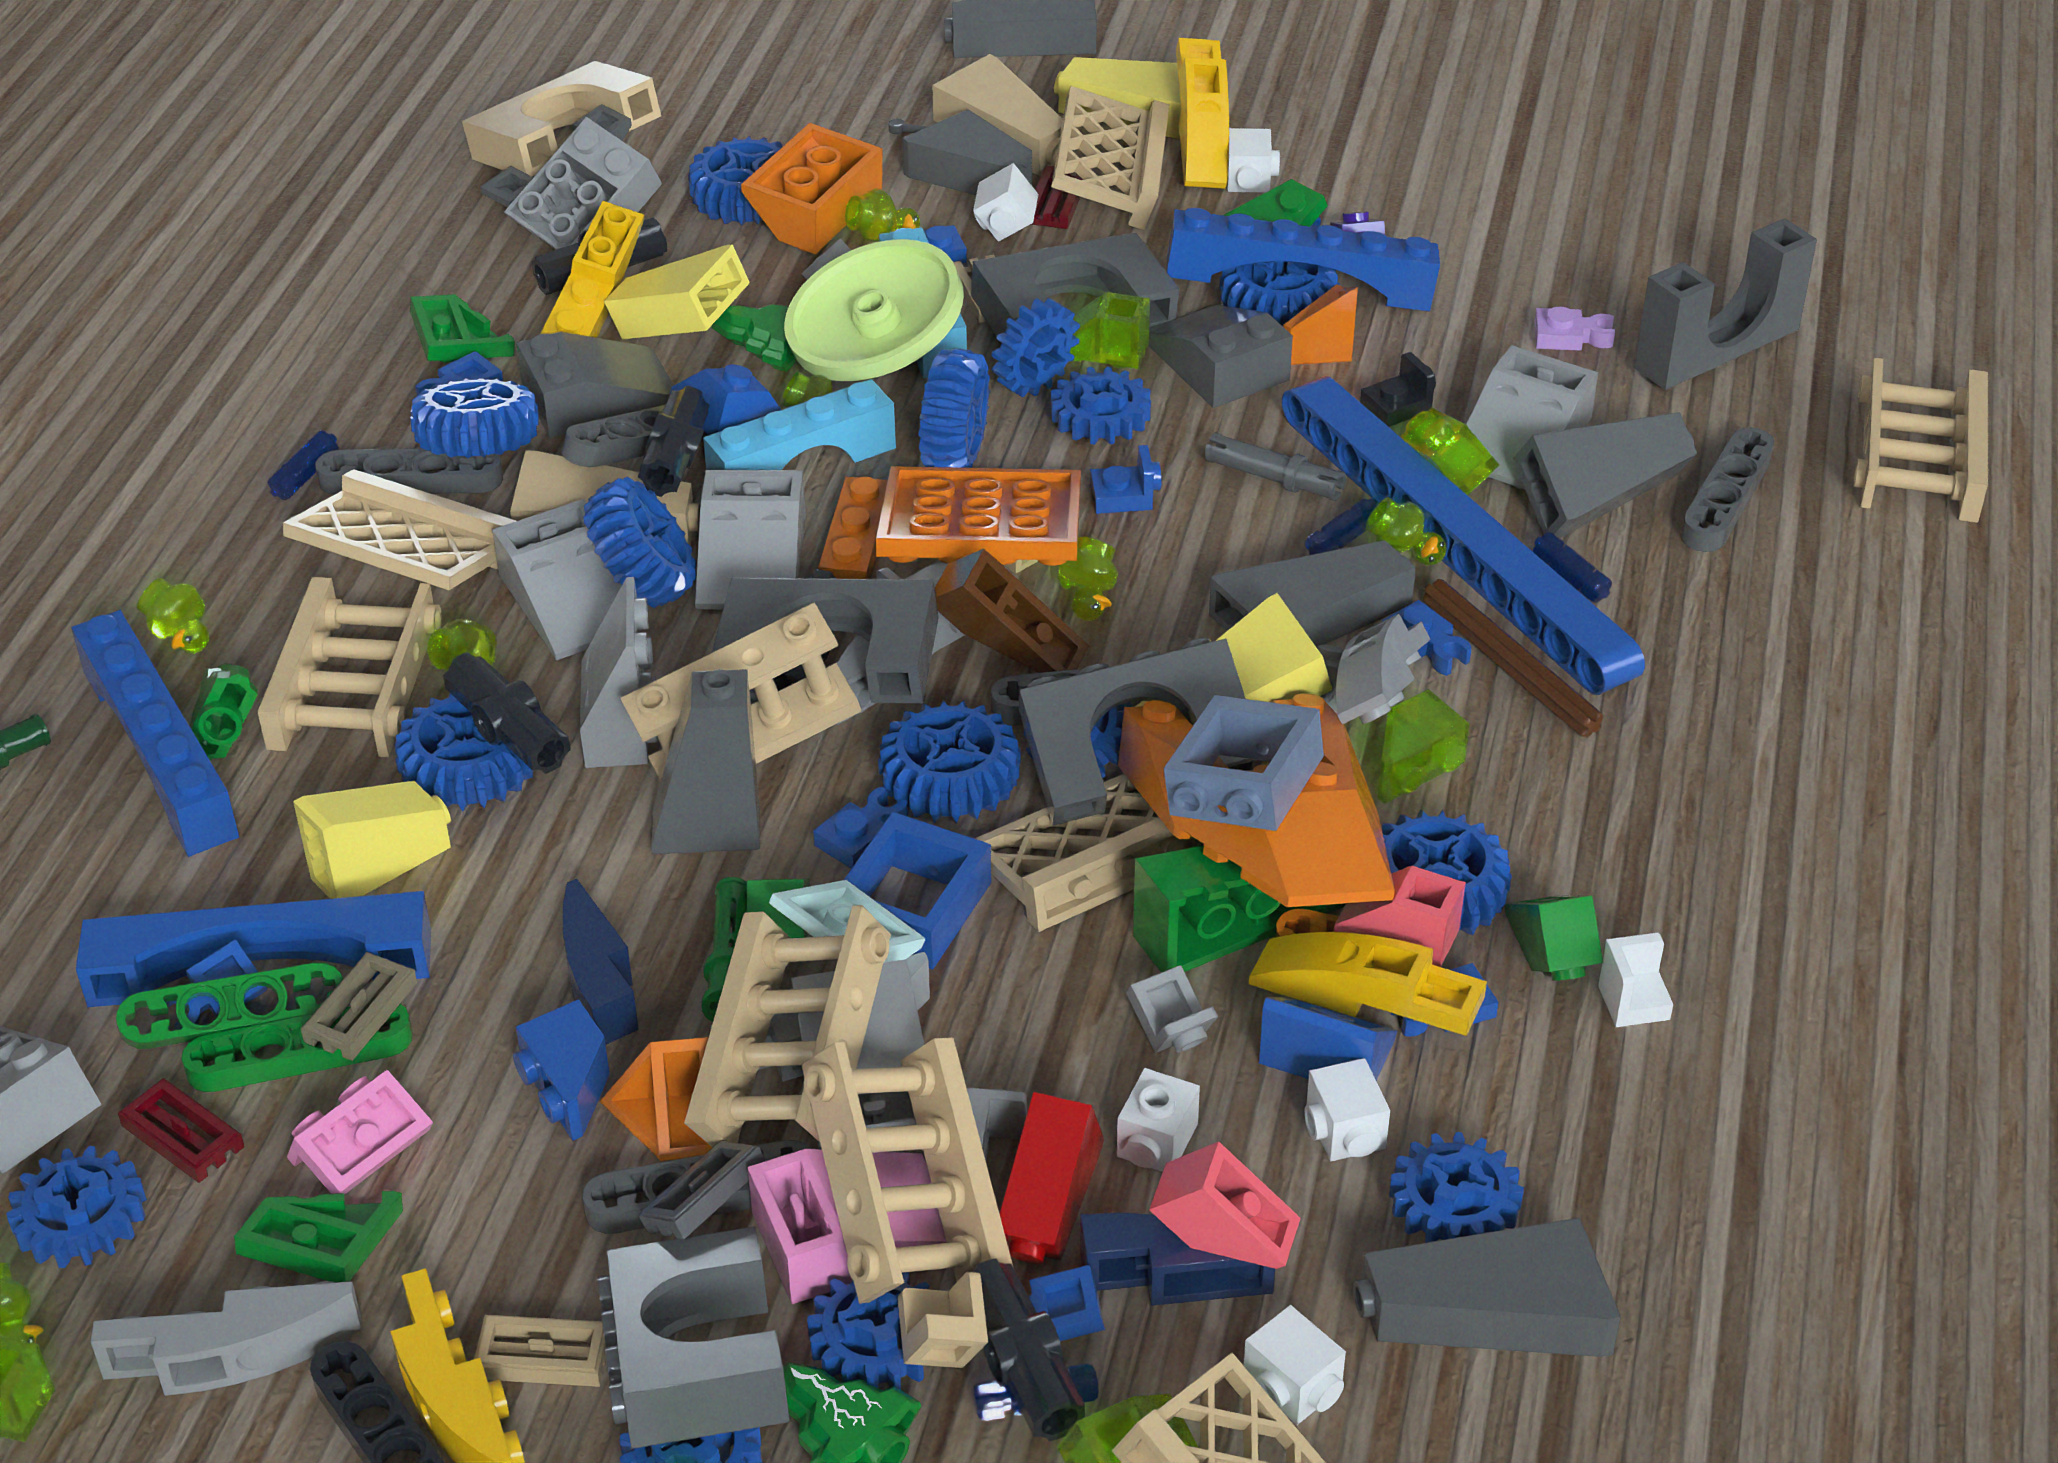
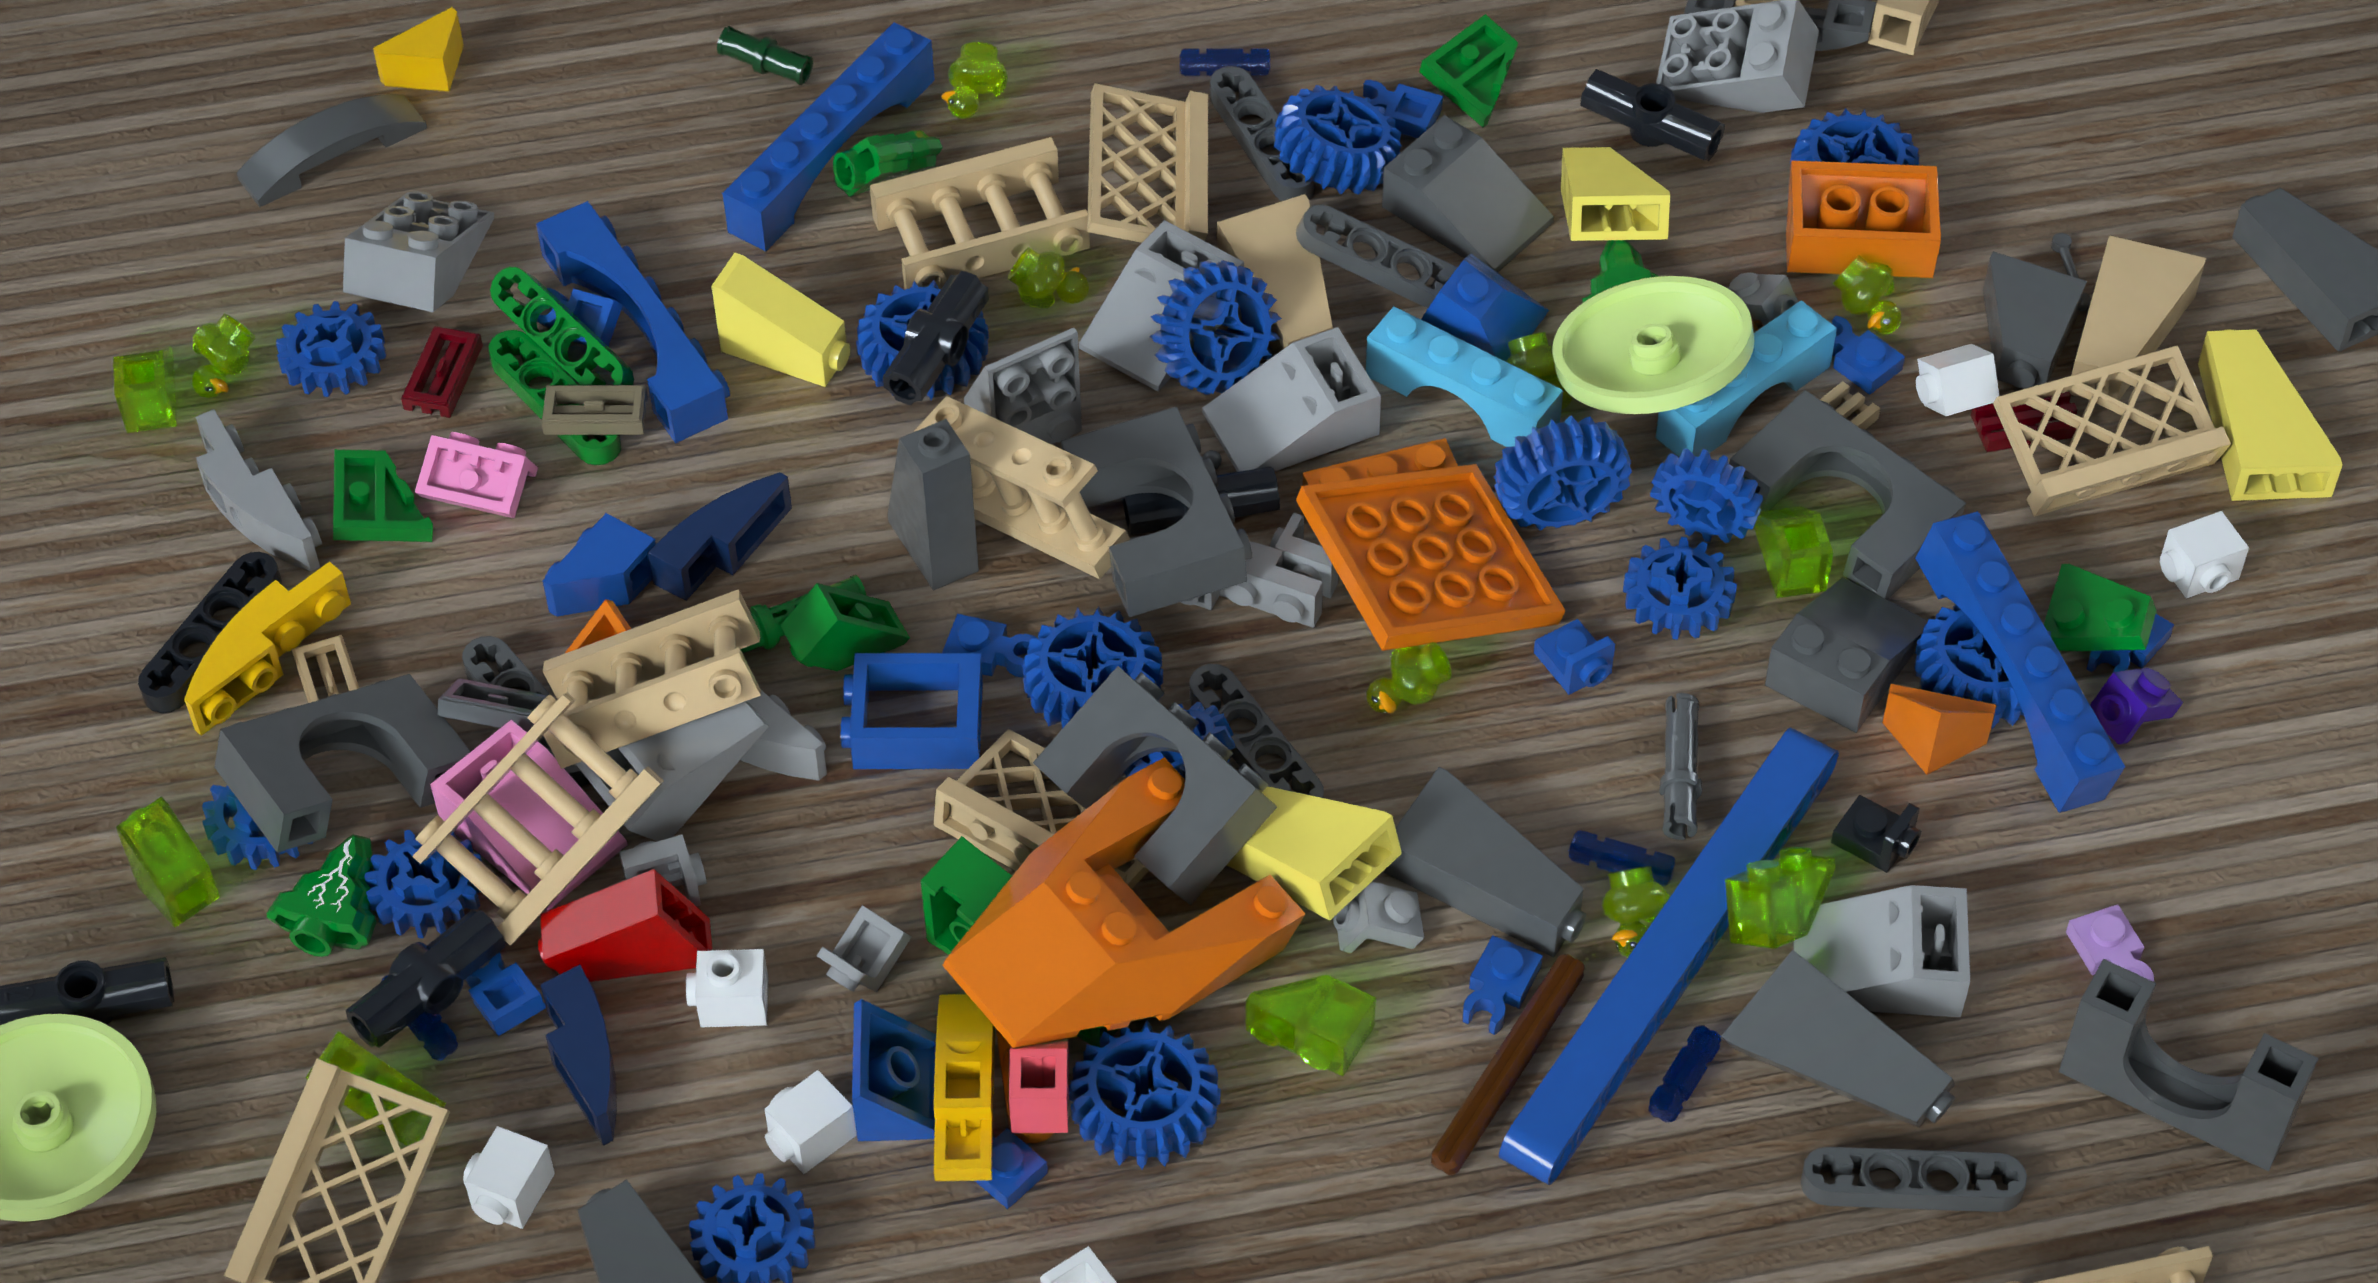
camera: 65 degrees right, 10 degrees up
yellow slope [540,201,644,338] -> none
black piece [638,386,710,497] -> none
light aqua slope [769,880,925,963] -> none
tan panel [898,1272,988,1368] -> none
reddish brown slope [935,549,1089,673] -> none
coral slope [1149,1141,1300,1269] -> none
sand blue window [1164,695,1324,831] -> none
yellow slope [1176,38,1229,189] -> none
light grey slope [1336,614,1431,724] -> none
green slope [1504,895,1603,981] -> none

